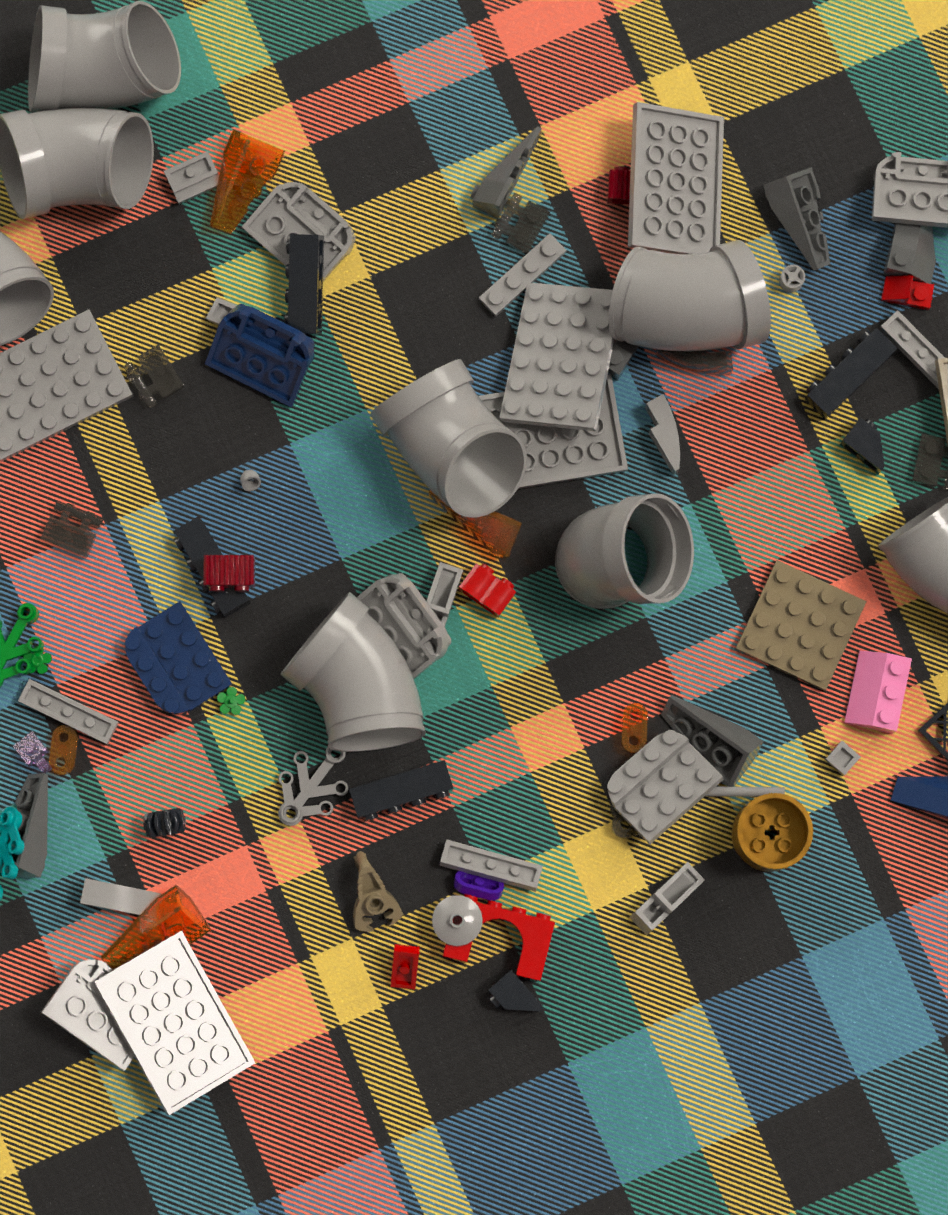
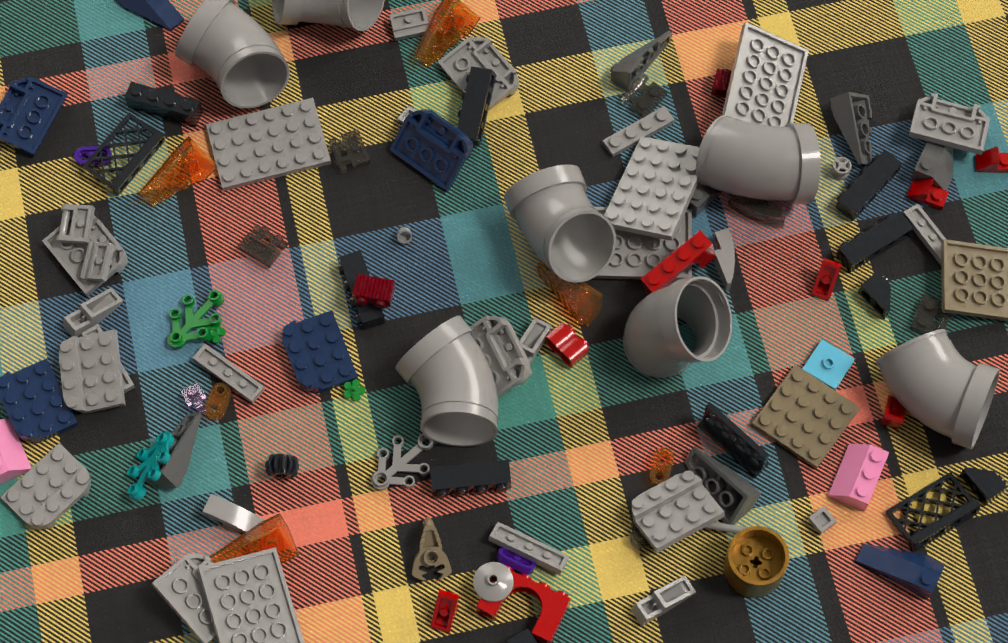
camera: 15 degrees right, 15 degrees down
none -> red arch [641,230,716,295]
none -> black fence [697,402,769,479]
none -> medium azure plate [802,340,855,390]
none -> red slope [811,258,842,300]
none -> black brick [836,150,902,222]
none -> red slope [881,395,906,429]

